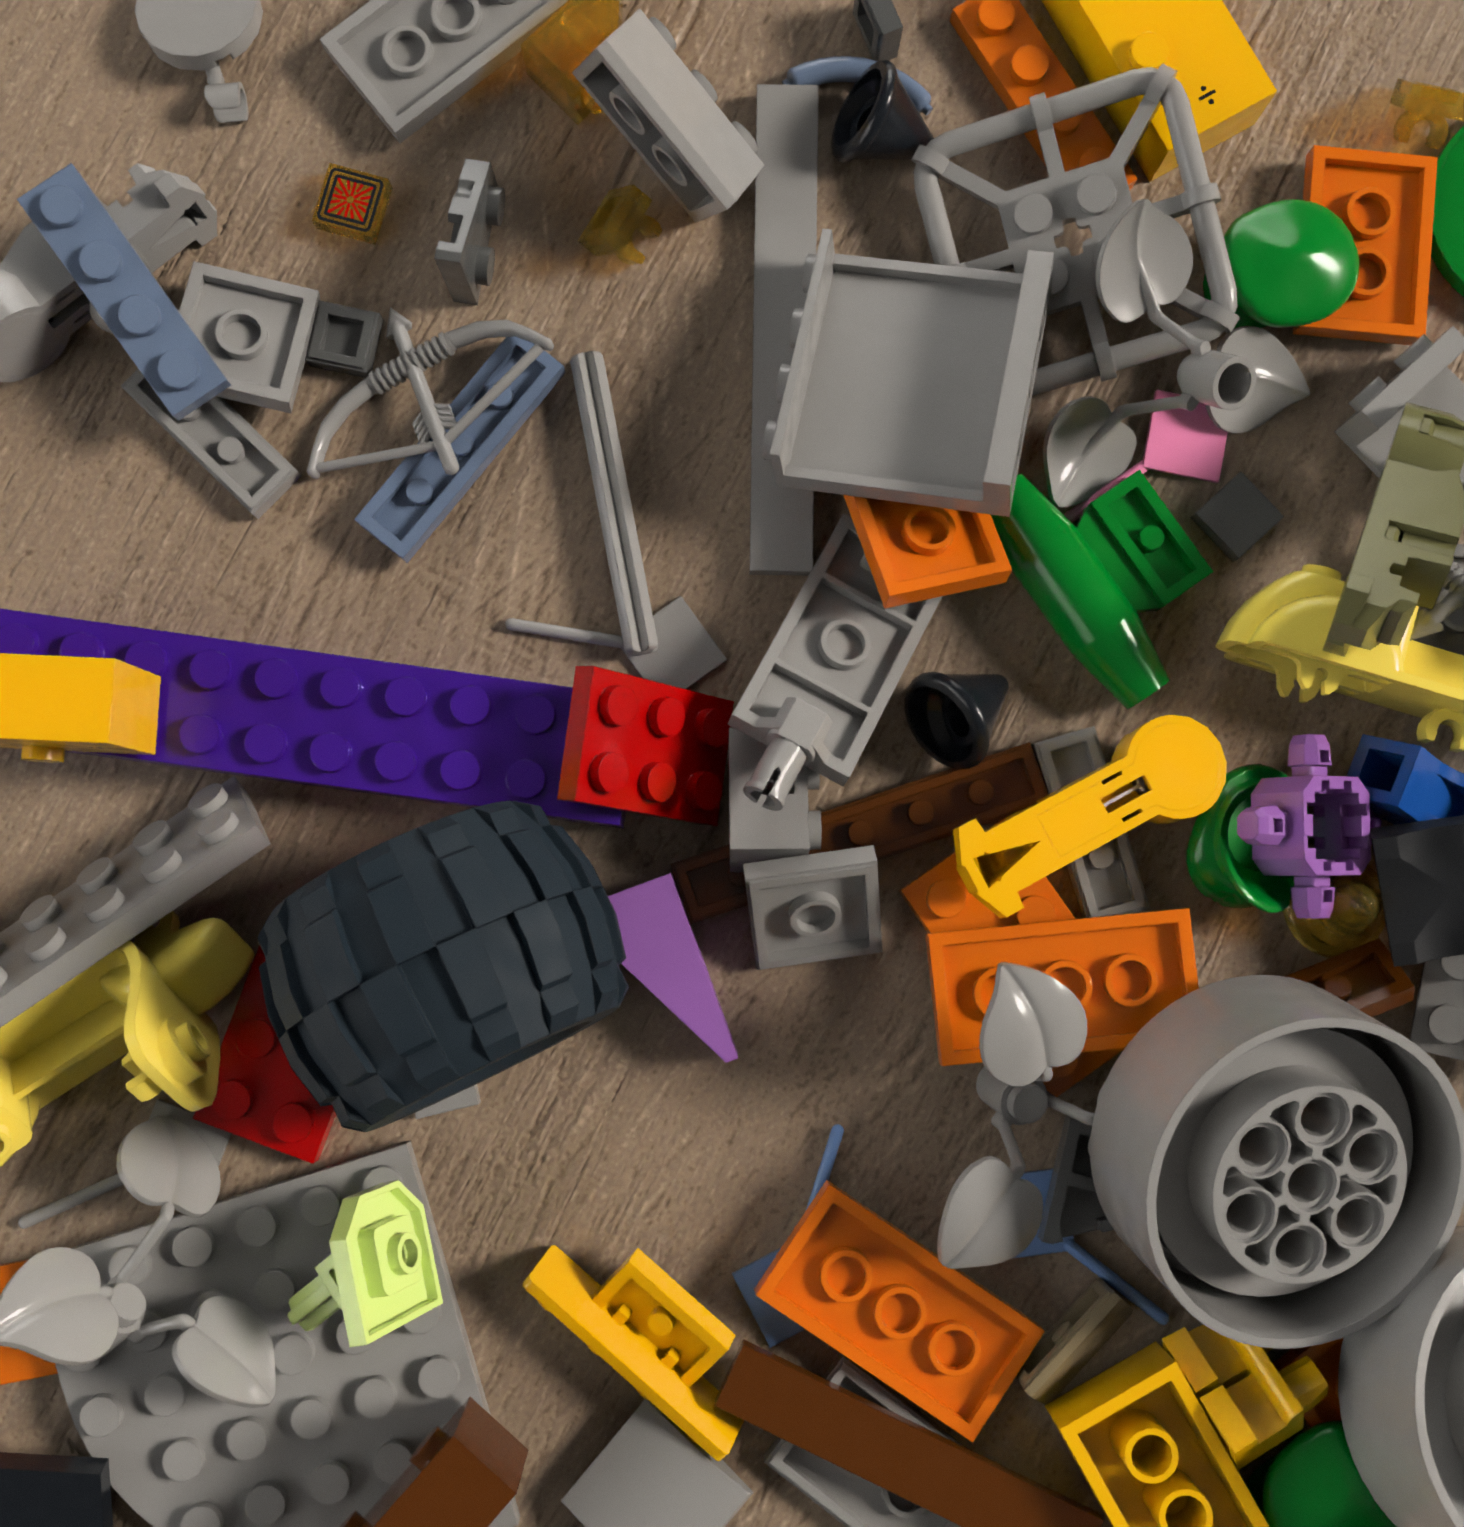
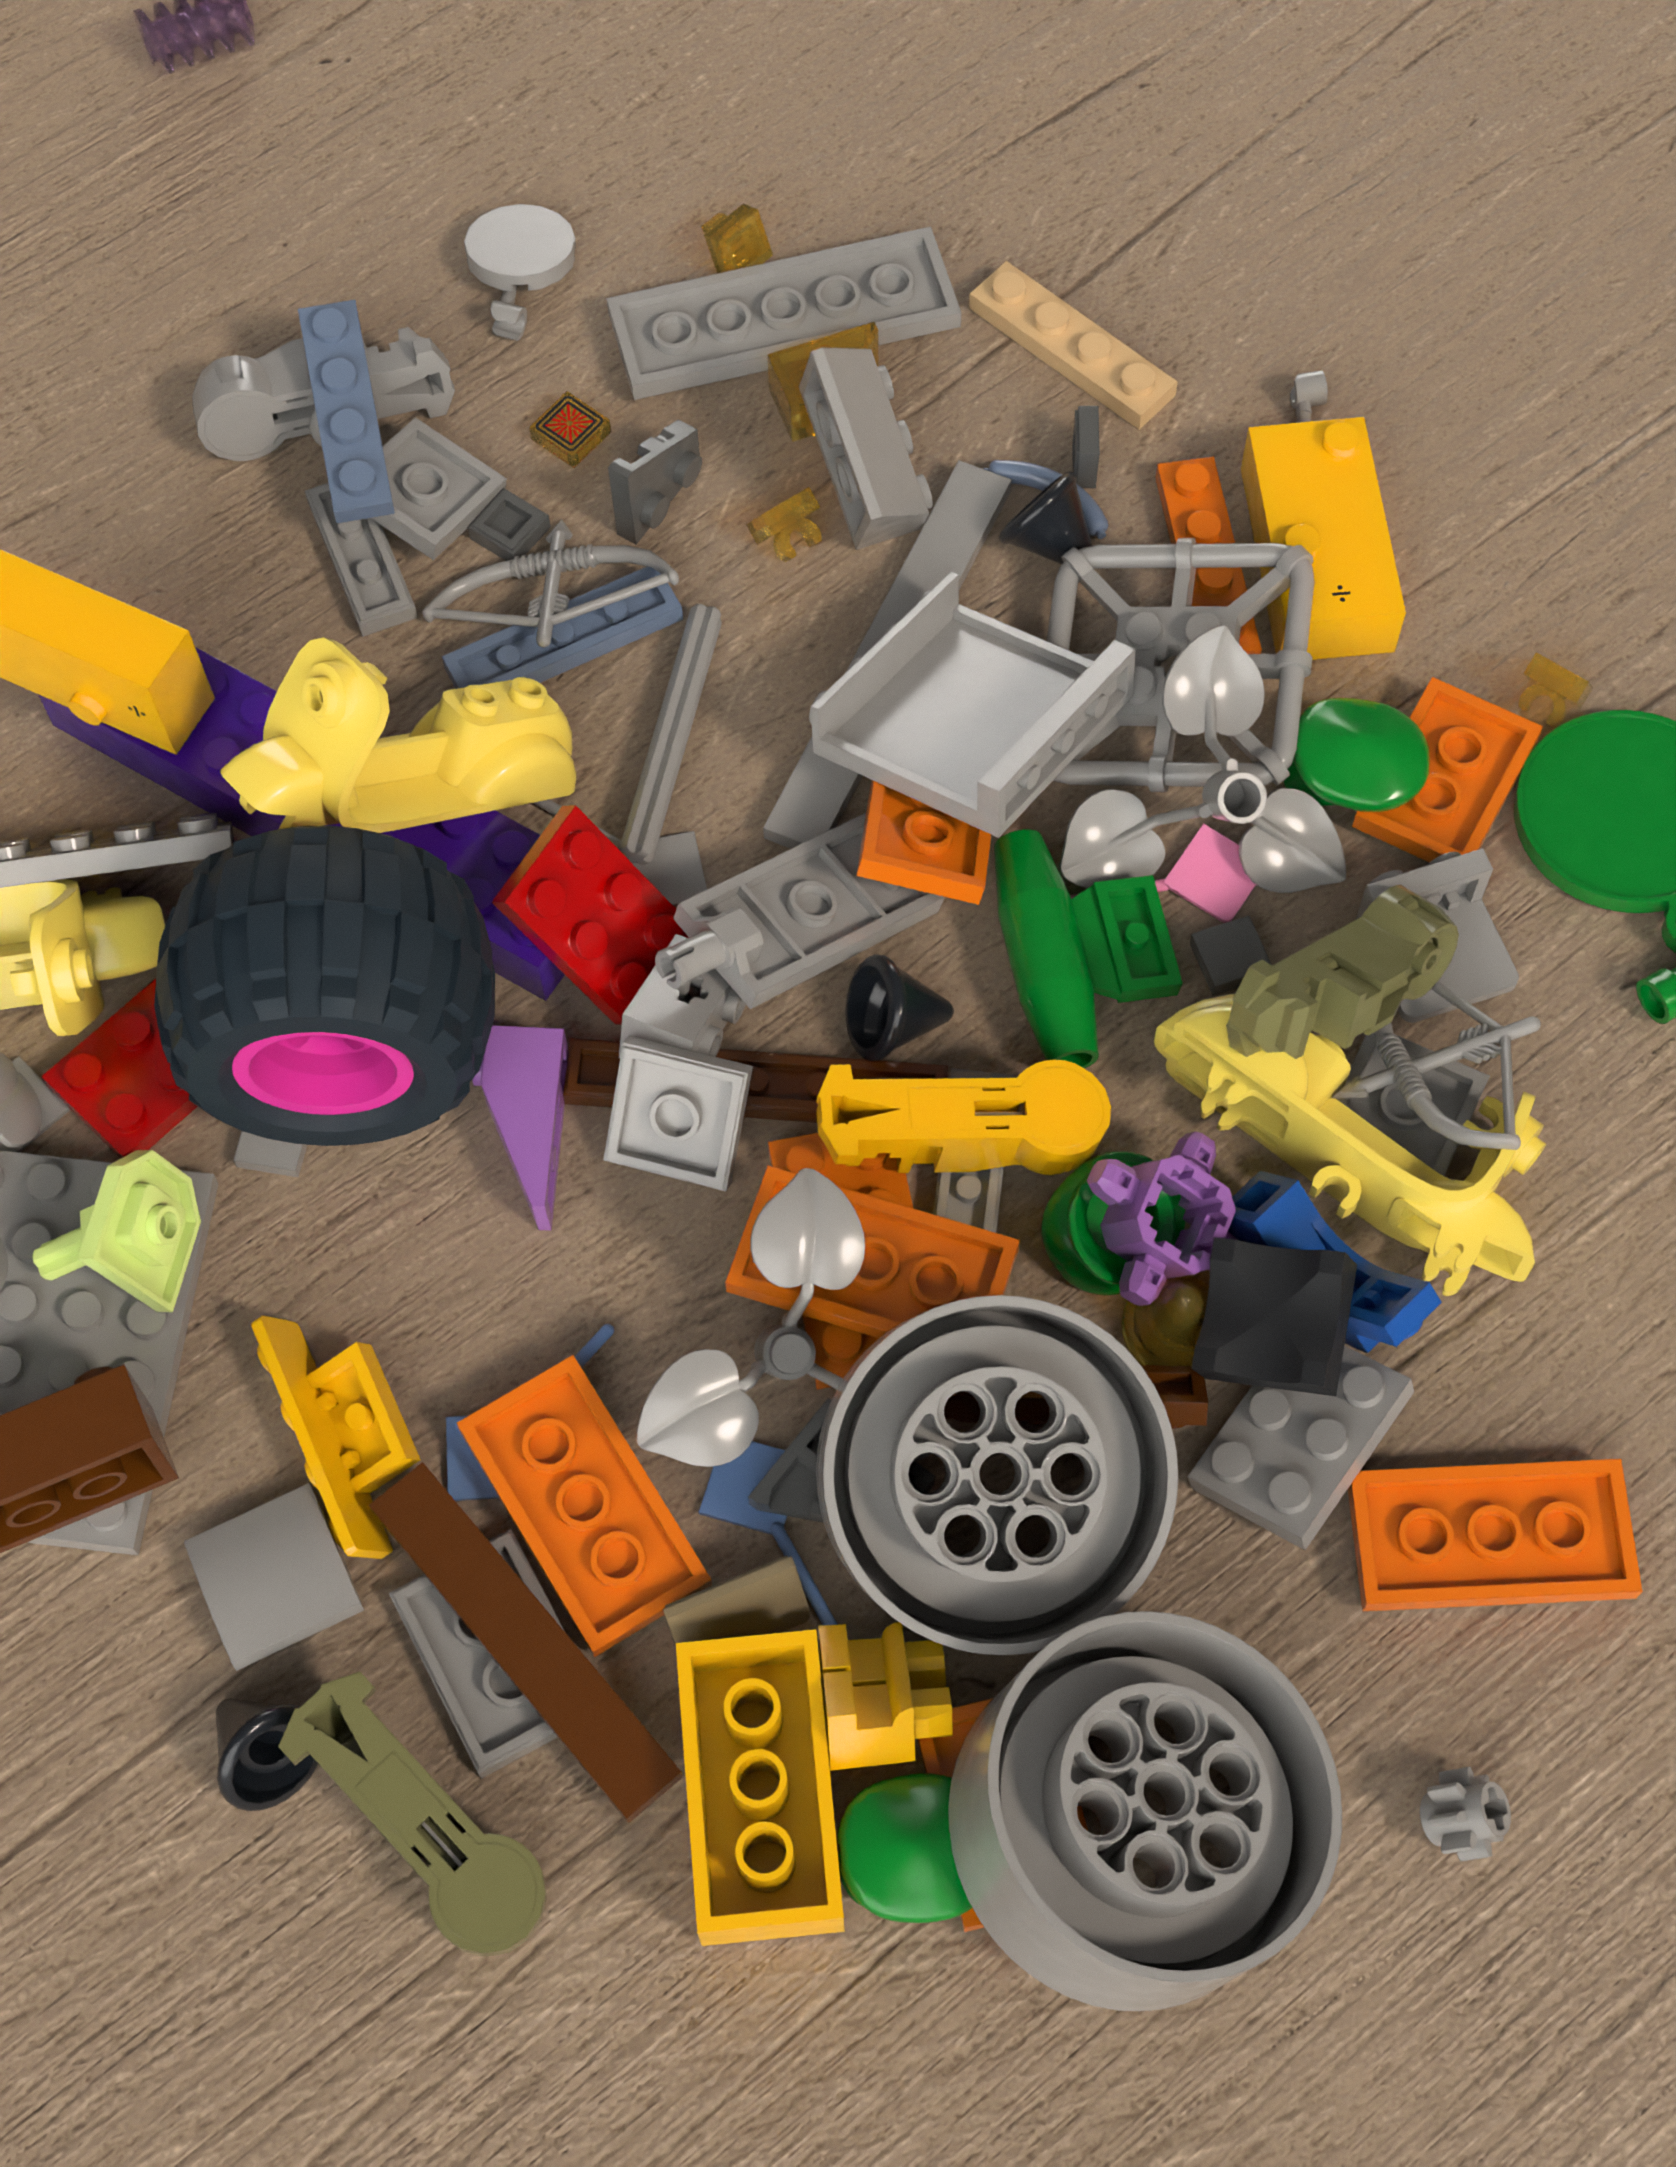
camera: 30 degrees right, 20 degrees down
none -> light yellow piece [220,637,576,833]

